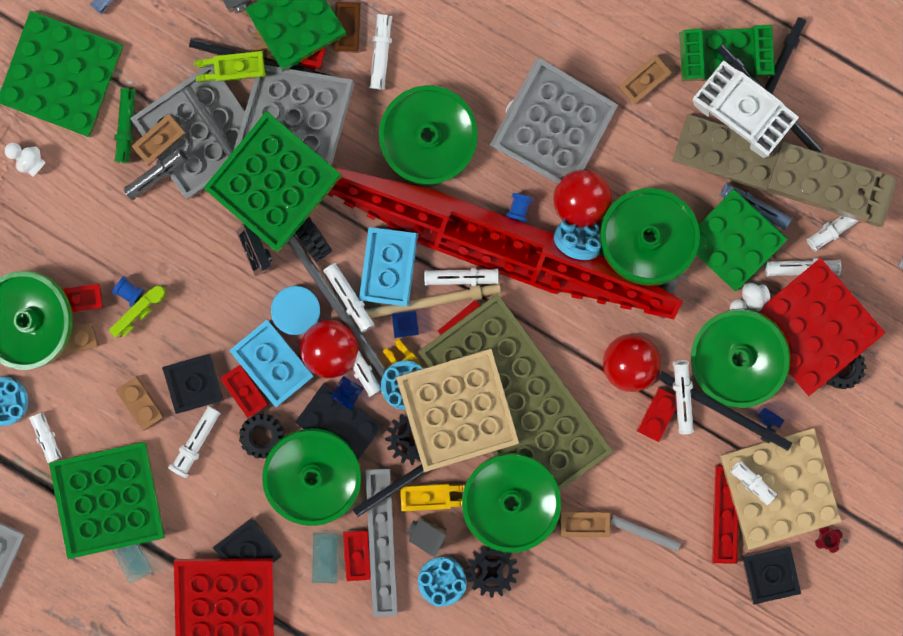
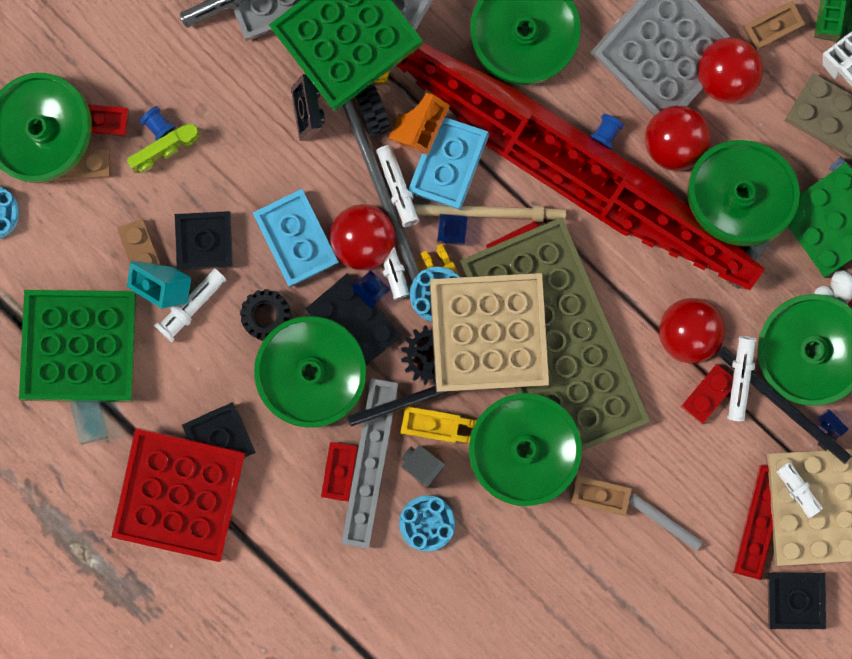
camera: 10 degrees right, 5 degrees down
white pin [29,412,62,463] -> none
red plate [220,365,269,418] -> none
medium azure tile [271,286,320,335] -> none
clear light blue plate [312,533,338,583] -> none
white pin [424,267,499,287] -> none
black gear [465,545,519,598] -> none
medium azure tile [554,218,602,260] -> none
none -> teal slope [127,261,191,309]
none -> orange arch [389,93,450,155]
none -> red piece [698,37,763,103]

